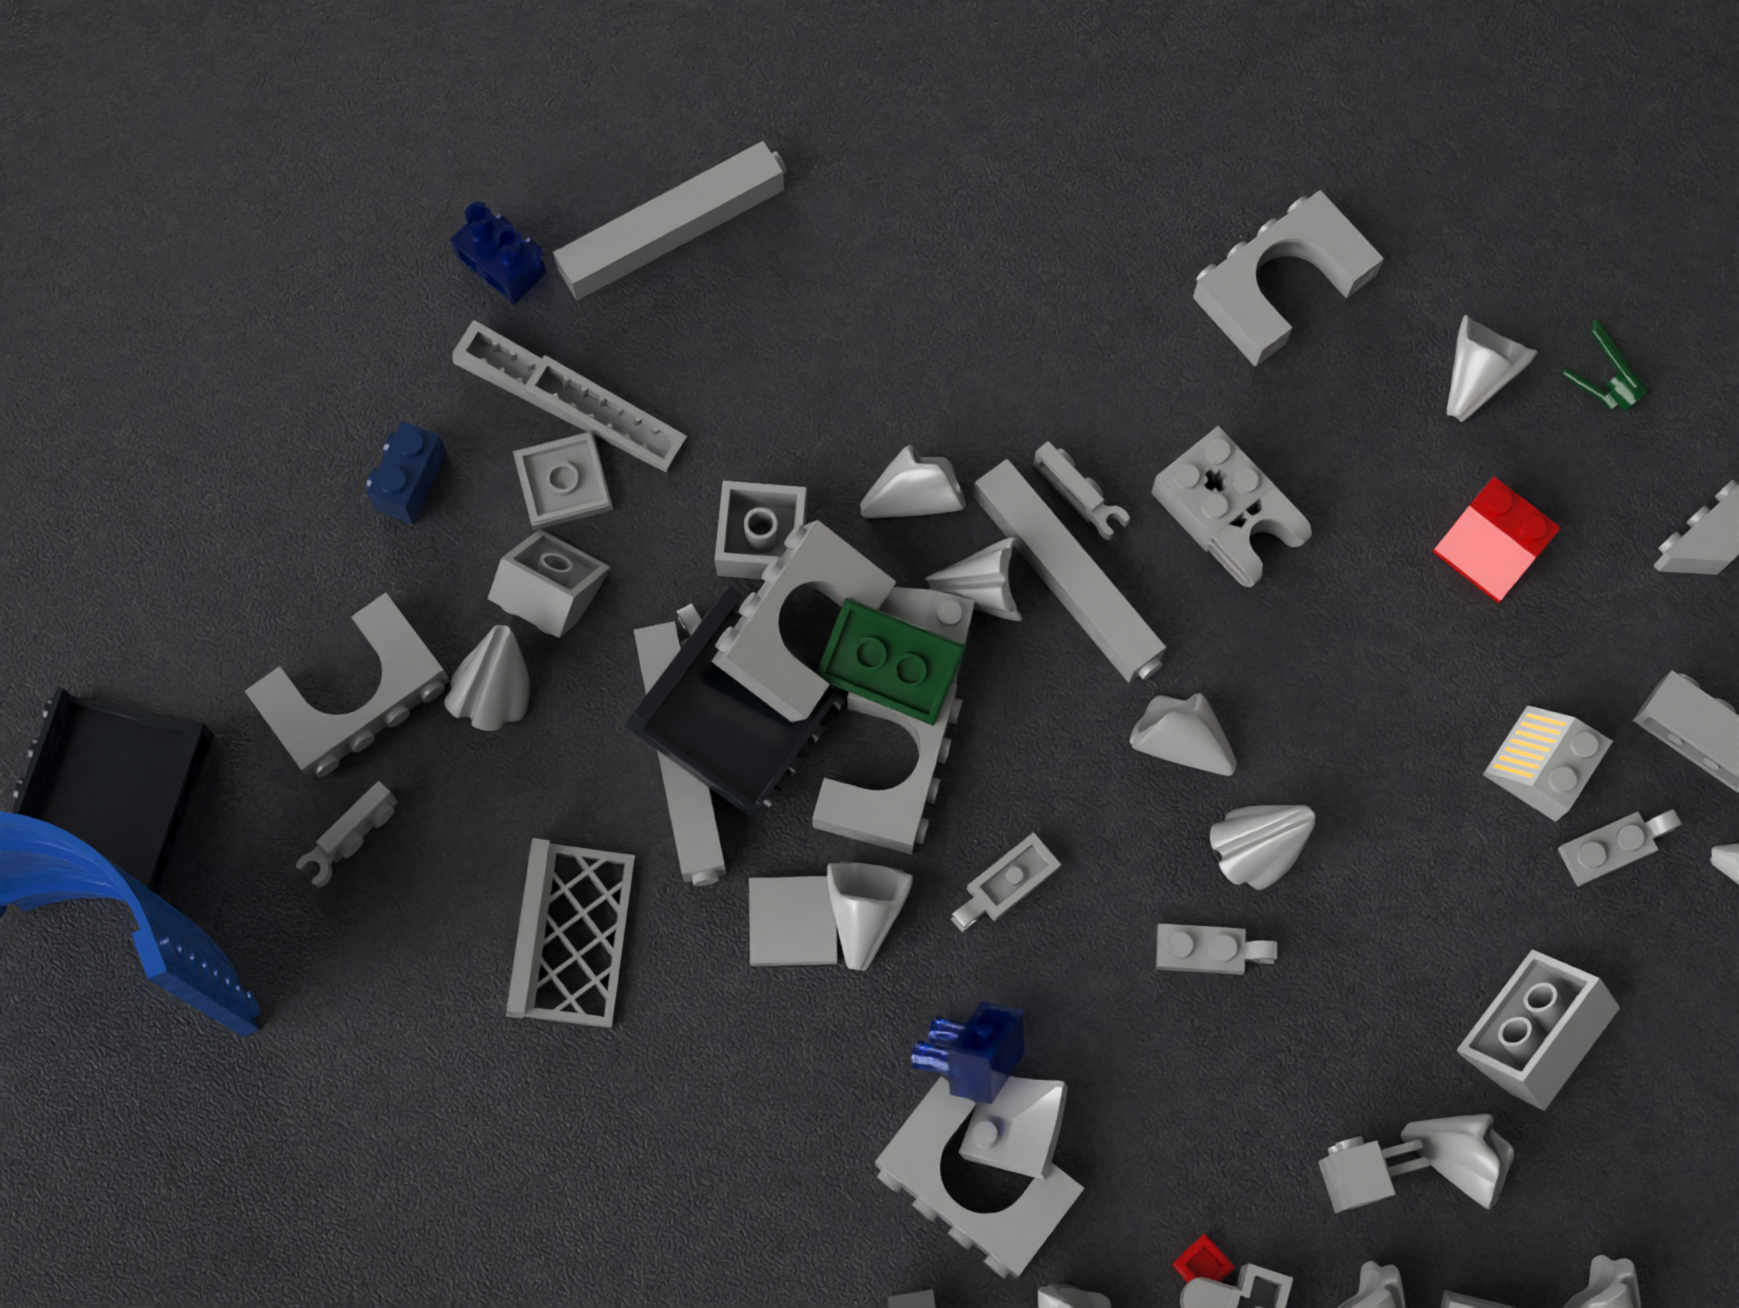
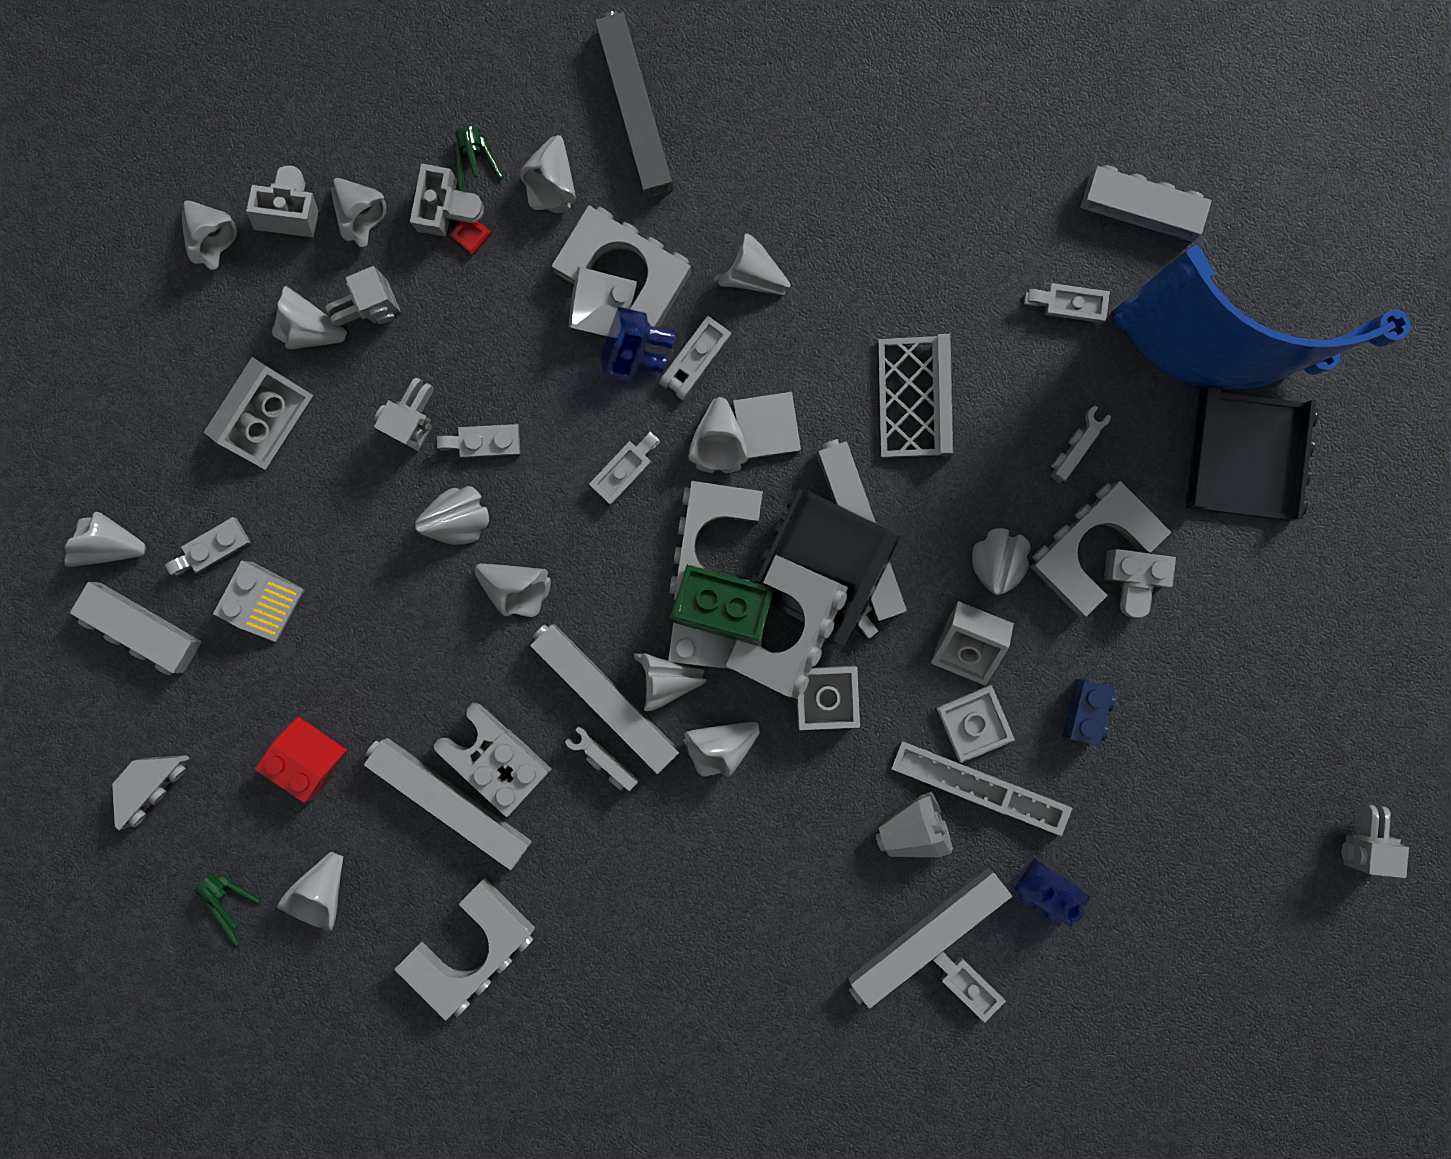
camera: 175 degrees right, 15 degrees up
none -> light grey brick [364,738,532,870]
none -> light grey brick [374,378,434,452]
none -> light grey plate [659,316,732,401]
none -> light grey hat [714,233,791,295]
none -> light grey cone [876,792,953,857]
none -> light grey plate [933,951,1006,1023]
none -> light grey plate [1024,283,1110,323]
none -> light grey brick [1080,165,1212,242]
none -> light grey brick [1103,549,1176,618]
none -> light grey brick [1341,805,1409,878]

